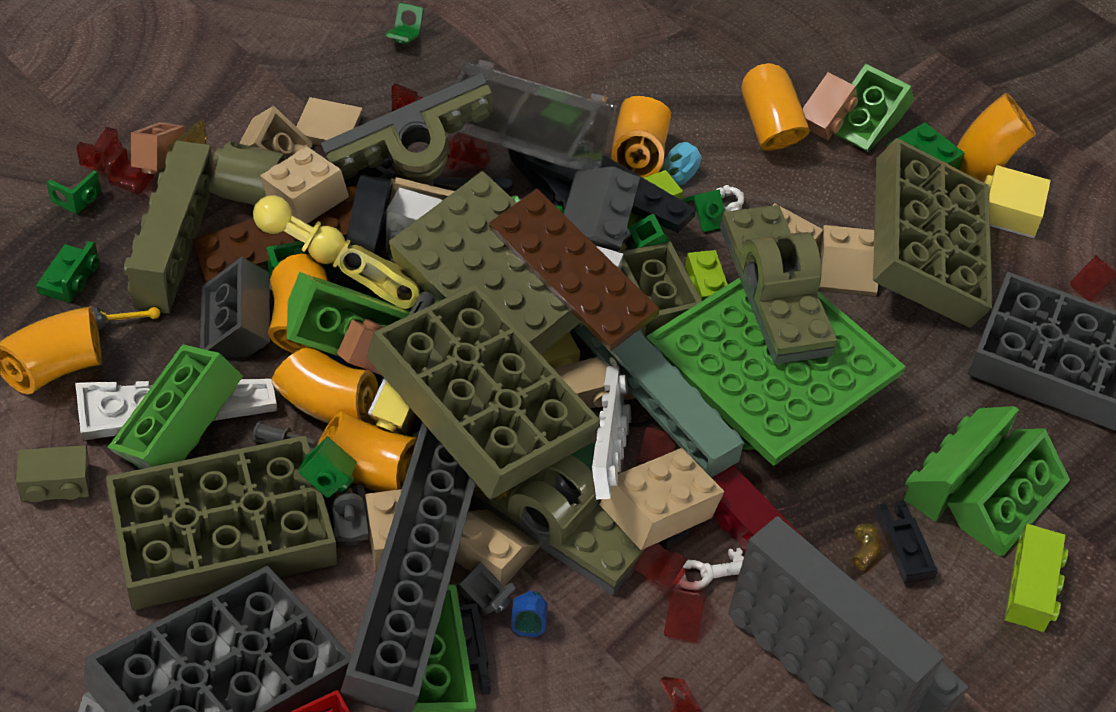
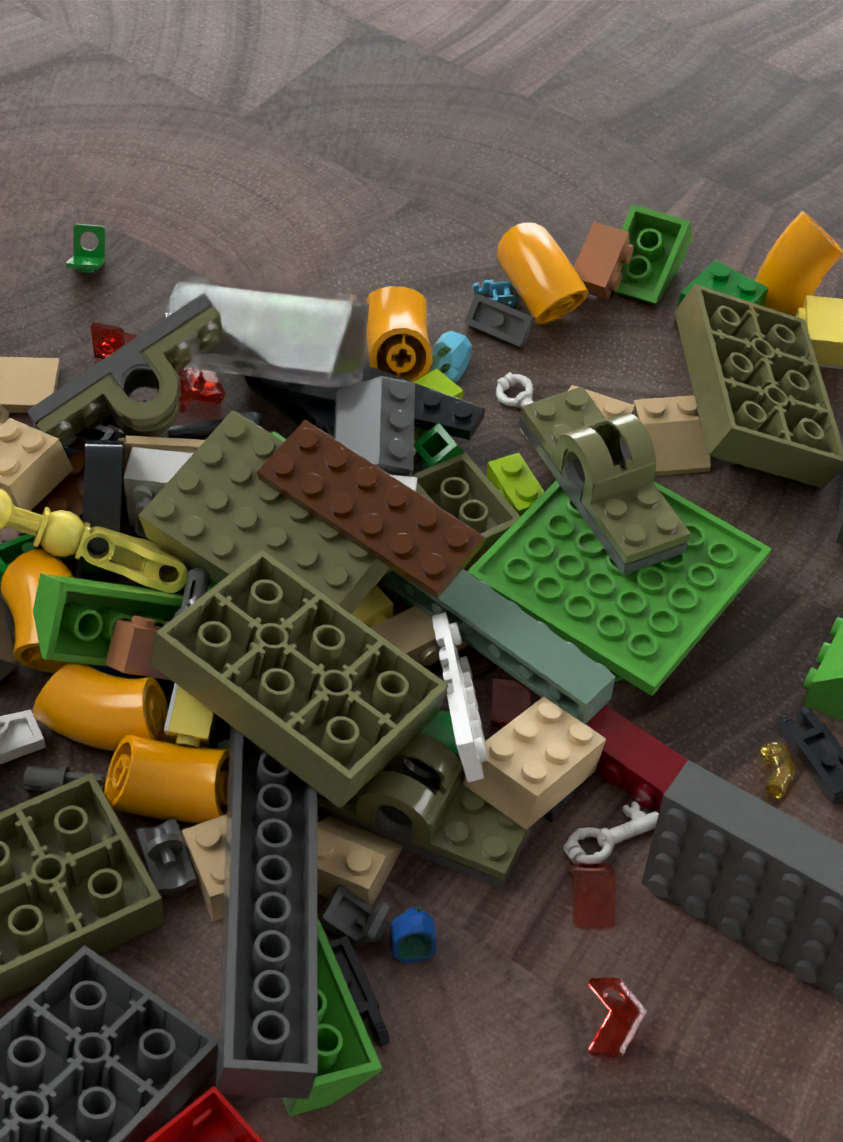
camera: 10 degrees left, 0 degrees up
green brick [298,436,357,498] -> none
clear red bracket [634,543,687,588] -> none
green bracket [683,189,725,232] -> none
none -> dark grey plate [464,293,536,348]
none -> medium azure piece [473,280,518,308]

